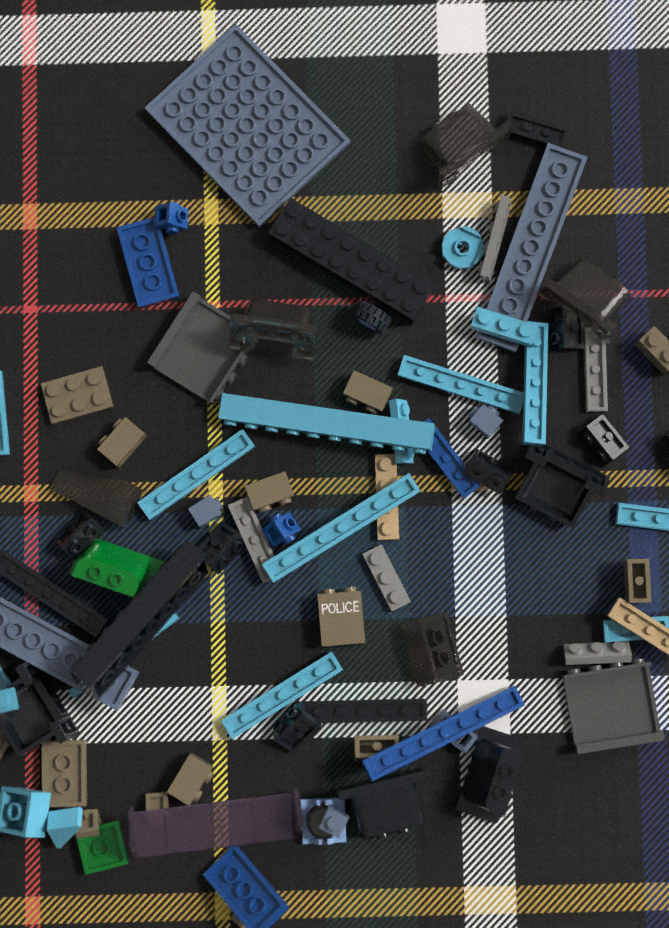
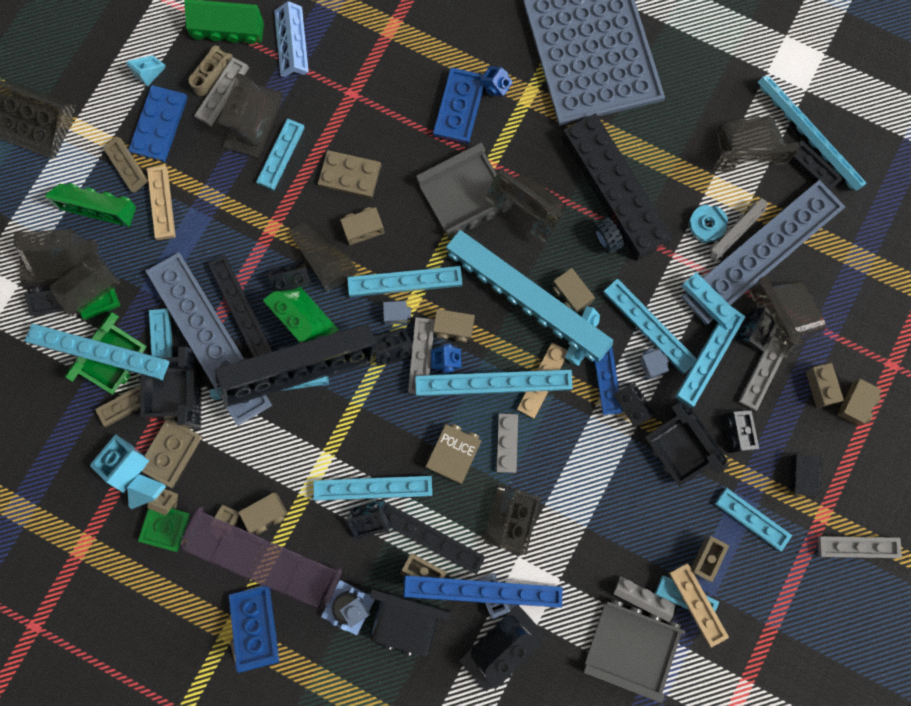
camera: 25 degrees right, 5 degrees down
none -> medium azure plate [758,75,867,191]

